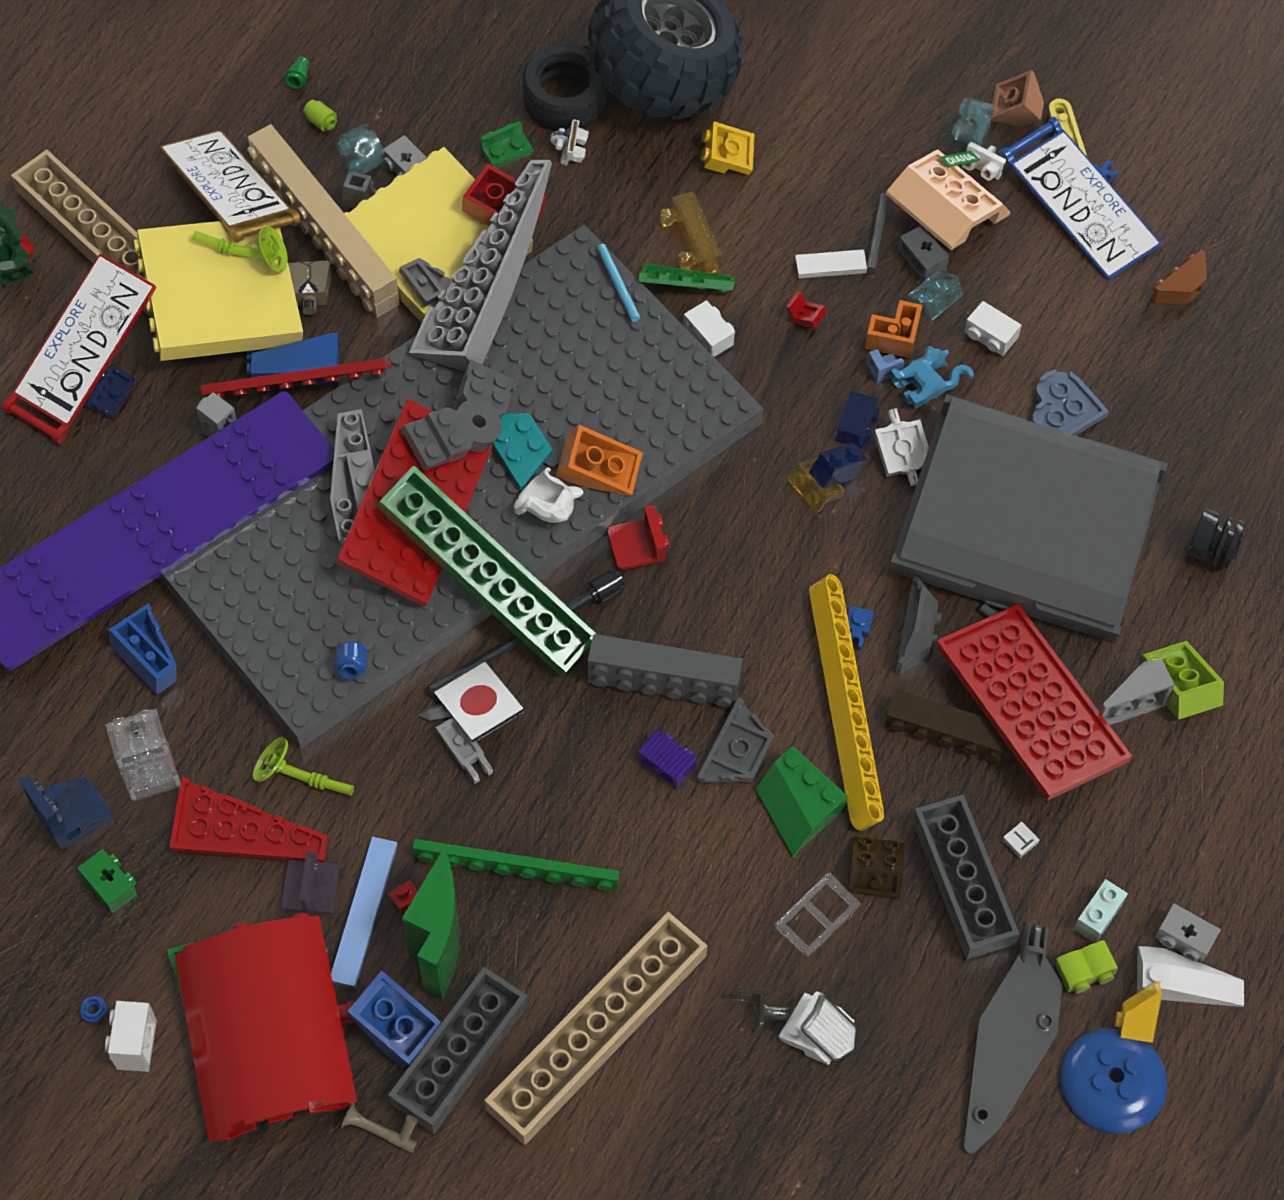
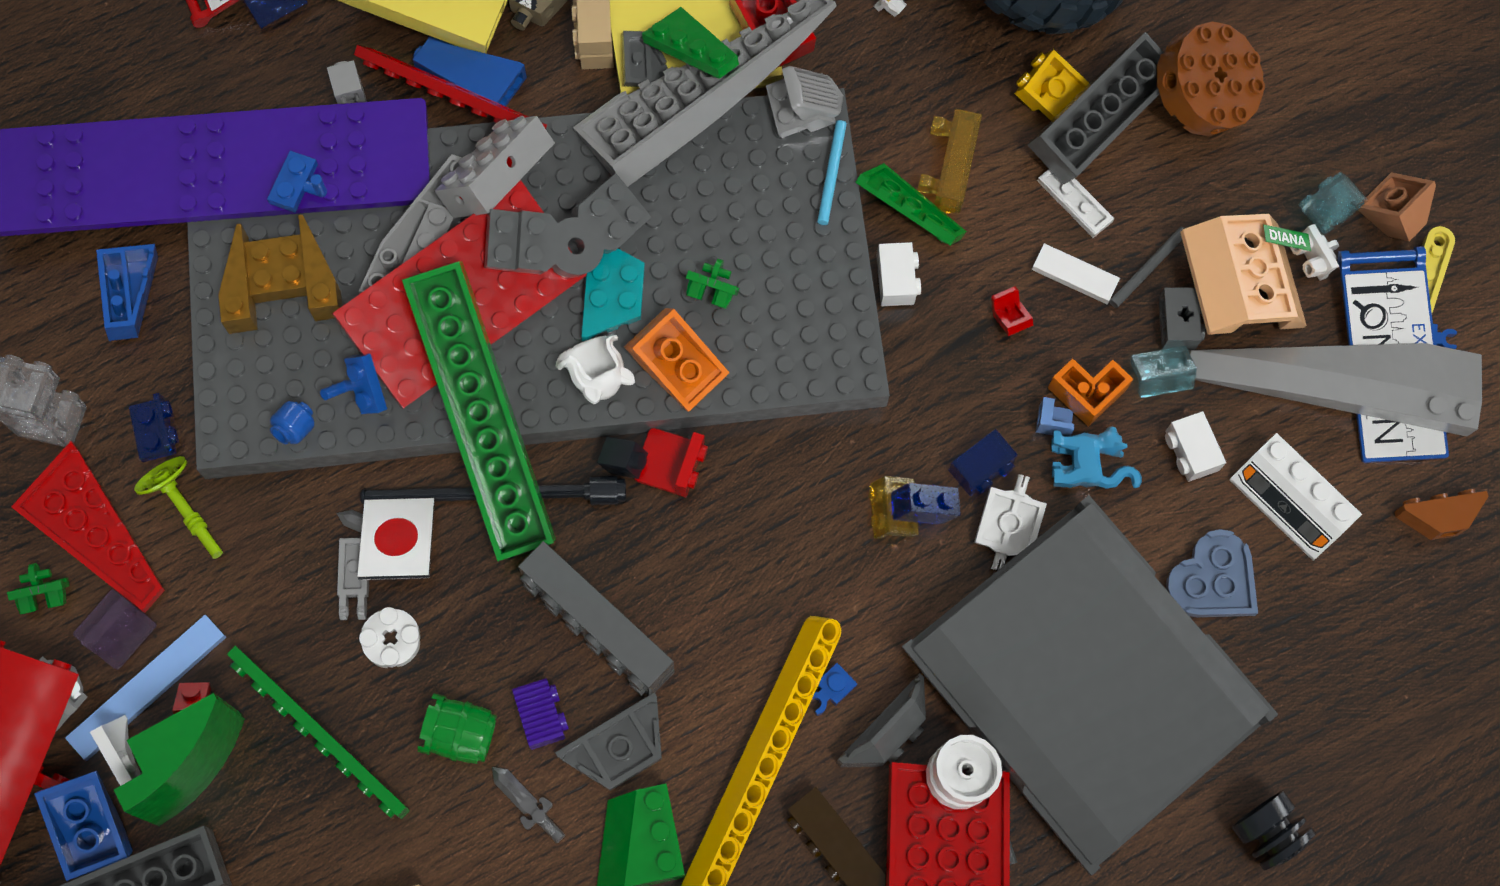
camera: 30 degrees right, 10 degrees up
none -> green hips [7,563,70,615]
none -> white plate [90,715,141,786]
none -> clear blue bracket [129,393,179,462]
none -> pearl gold wedge [218,215,342,334]
none -> blue plate [267,151,327,213]
none -> blue plate [320,354,387,414]
none -> white plate [359,607,420,668]
none -> green piece [417,693,497,764]
none -> light grey brick [435,116,555,218]
none -> flat silver sword [492,767,565,844]
none -> black brick [597,437,648,479]
none -> green wing [642,7,739,79]
none -> green hips [686,258,740,309]
none -> light grey piece [766,66,844,138]
none -> white wheel [926,735,1002,809]
none -> dark grey brick [1027,32,1164,184]
none -> white tile [1037,169,1114,238]
none -> dark orange brick [1157,21,1265,136]
none -> light grey wedge [1185,343,1482,436]
none -> white slope [1229,433,1362,561]

